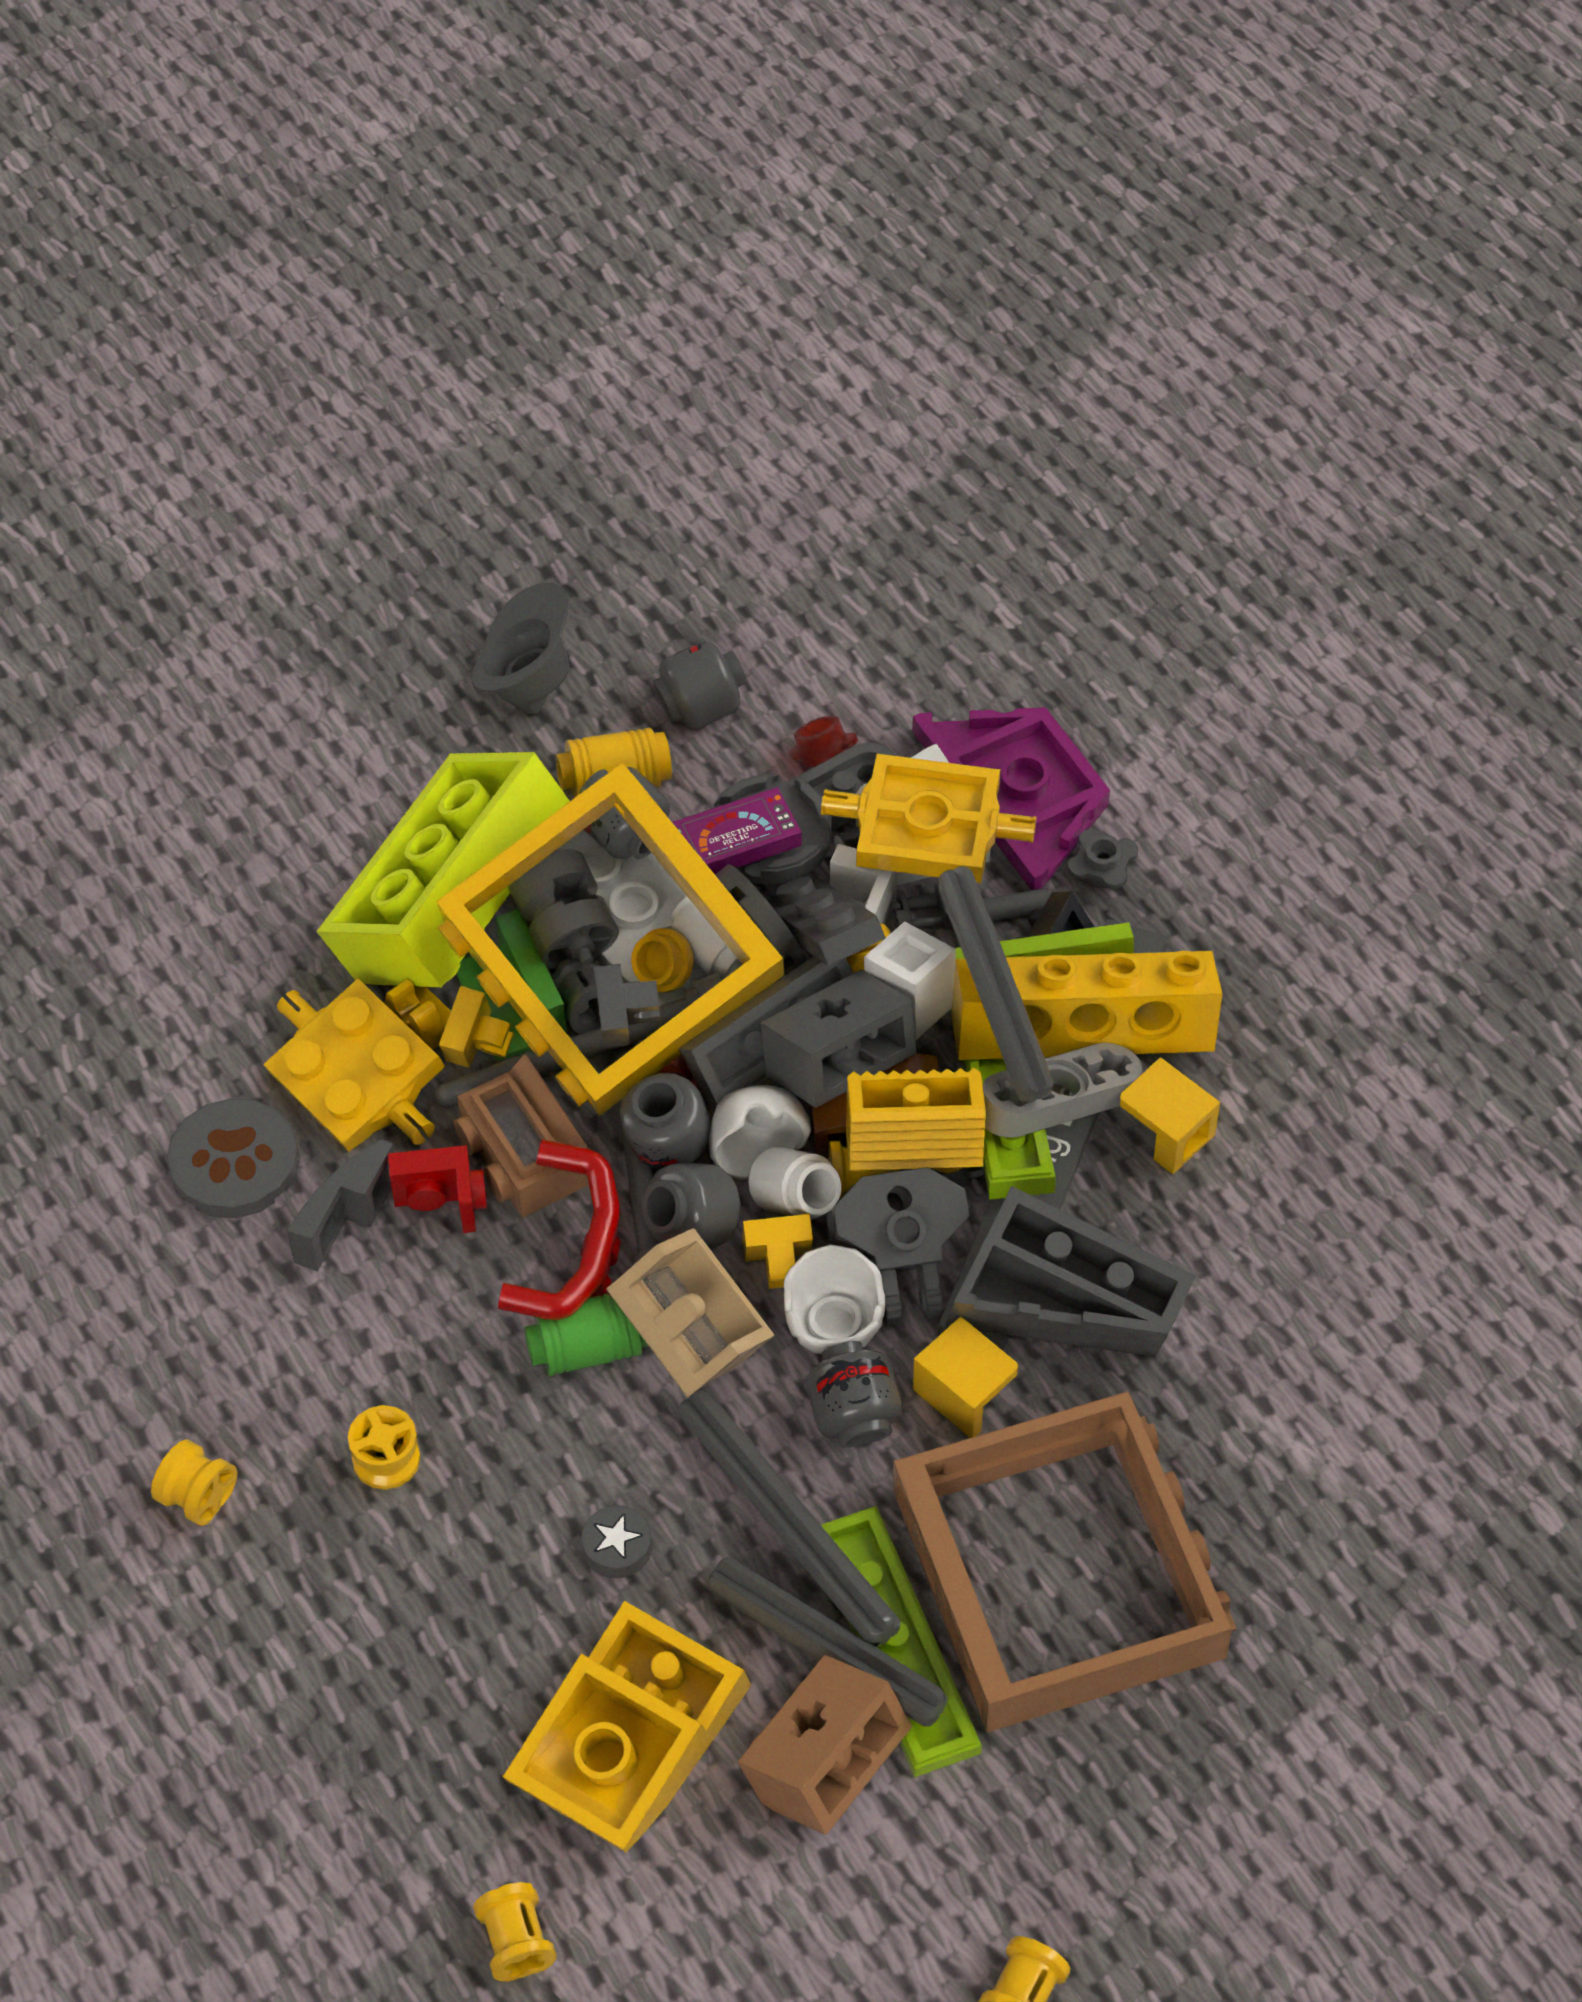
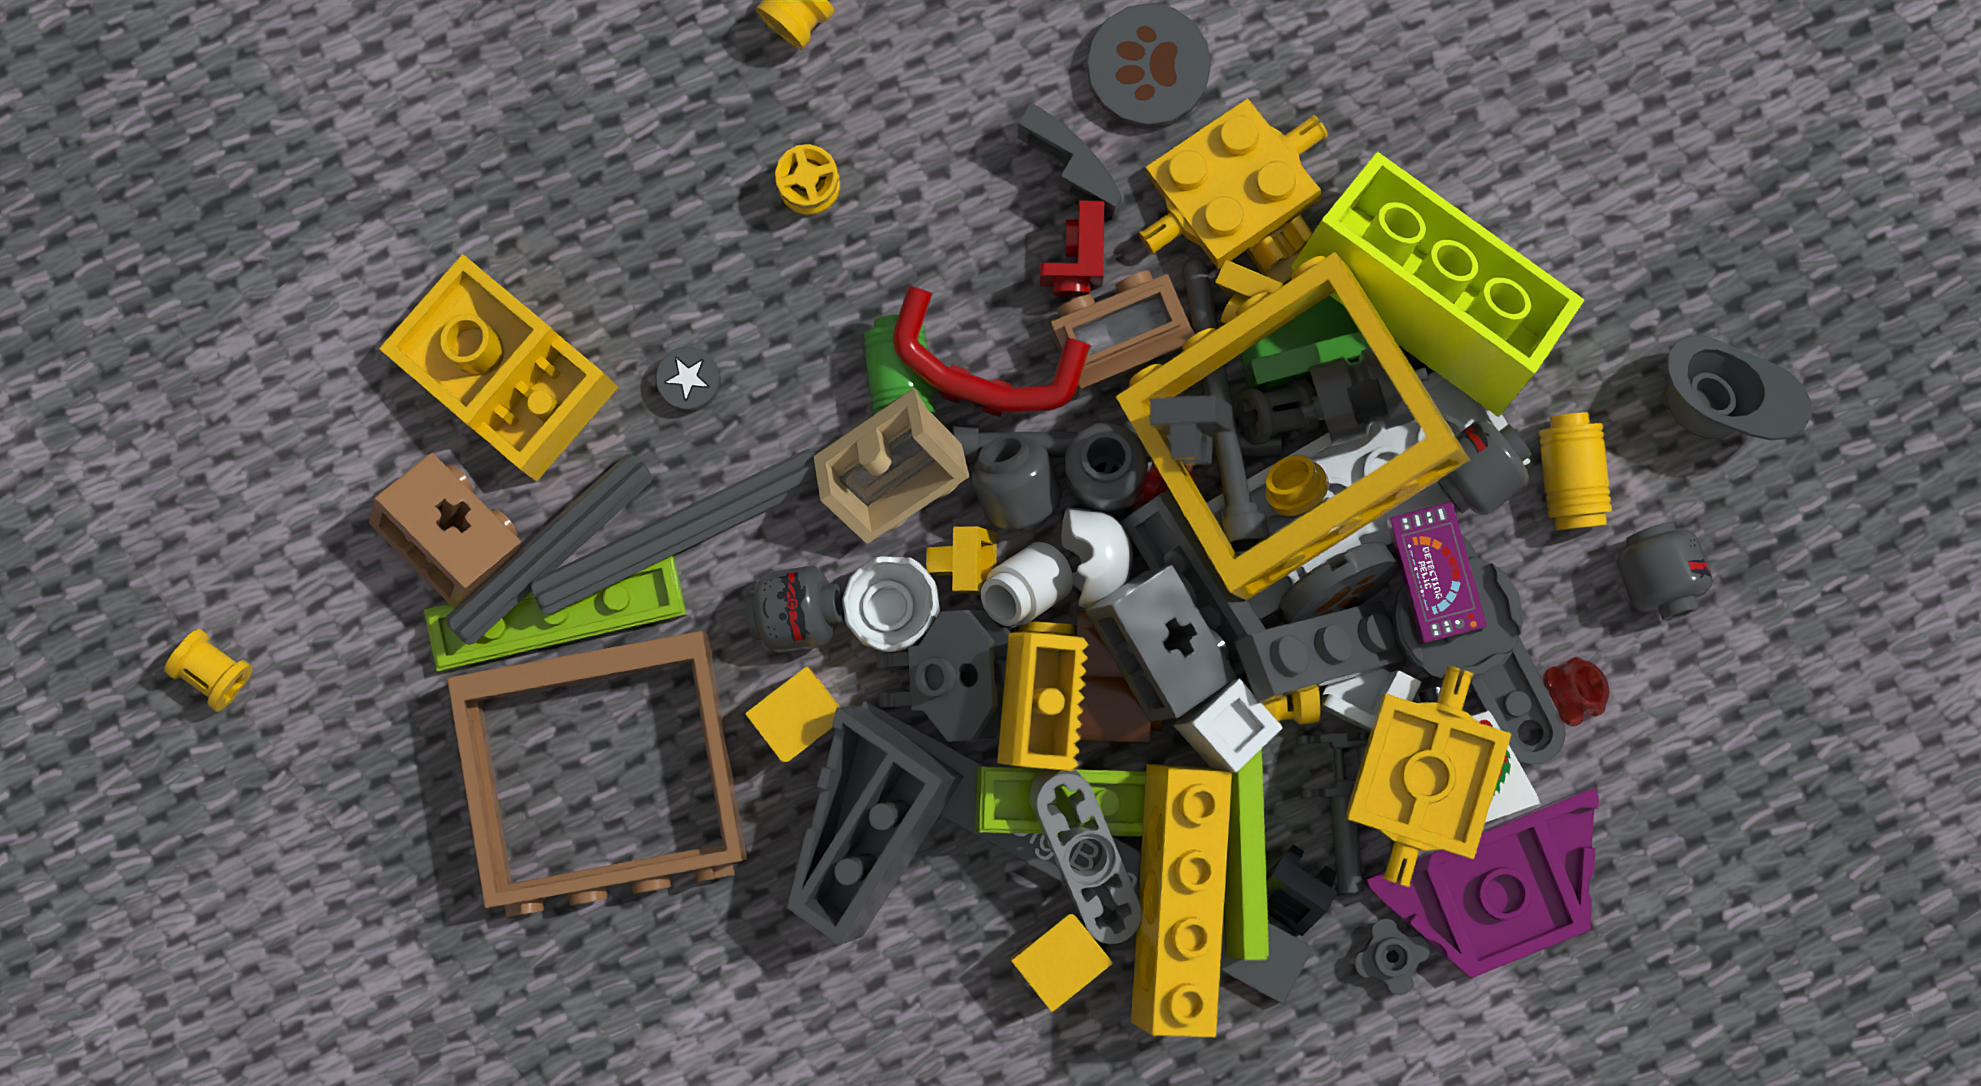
camera: 95 degrees right, 30 degrees up
yellow bush [473,1882,557,1982] -> none
dark grey axle [938,866,1054,1103] -> none

